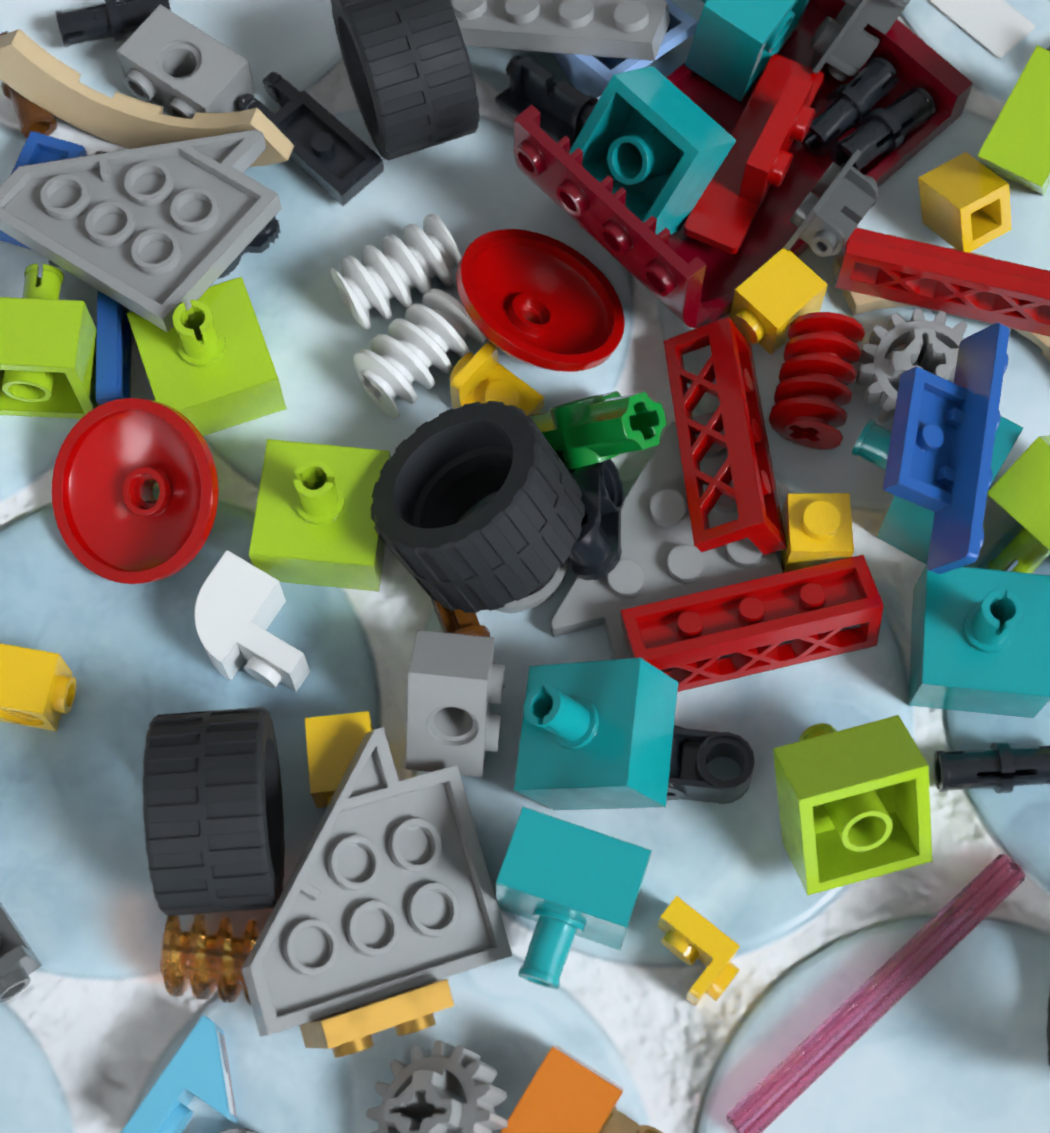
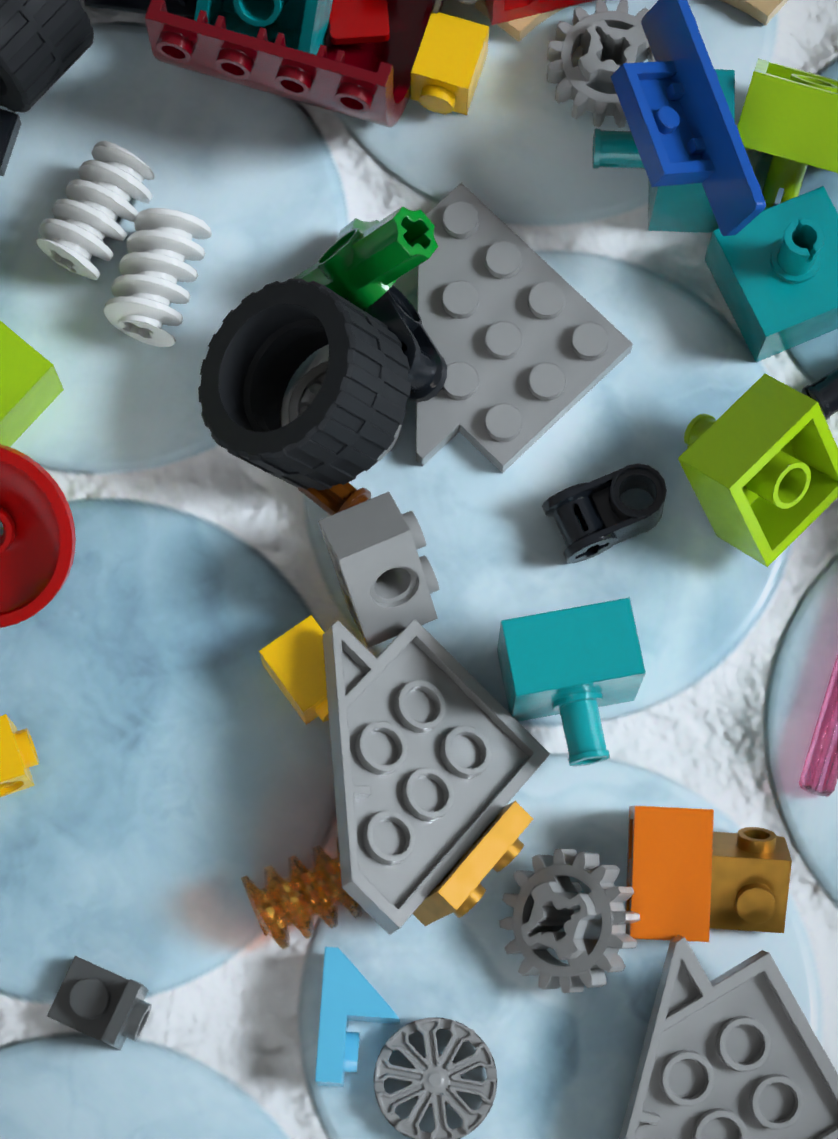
camera: 30 degrees left, 5 degrees up
black tyre [143,707,285,916] -> none
white brick [194,550,310,692] -> none
lime brick [249,439,391,592] -> none
yellow bracket [449,342,544,416] -> none
red dish [456,229,625,372] -> none
teal brick [514,658,678,811] -> none
red fence [620,555,884,692] -> none
yellow bracket [657,896,740,1007] -> none
red fence [663,316,787,555] -> none
red piece [769,312,865,450] -> none
yellow brick [780,493,854,573] -> none

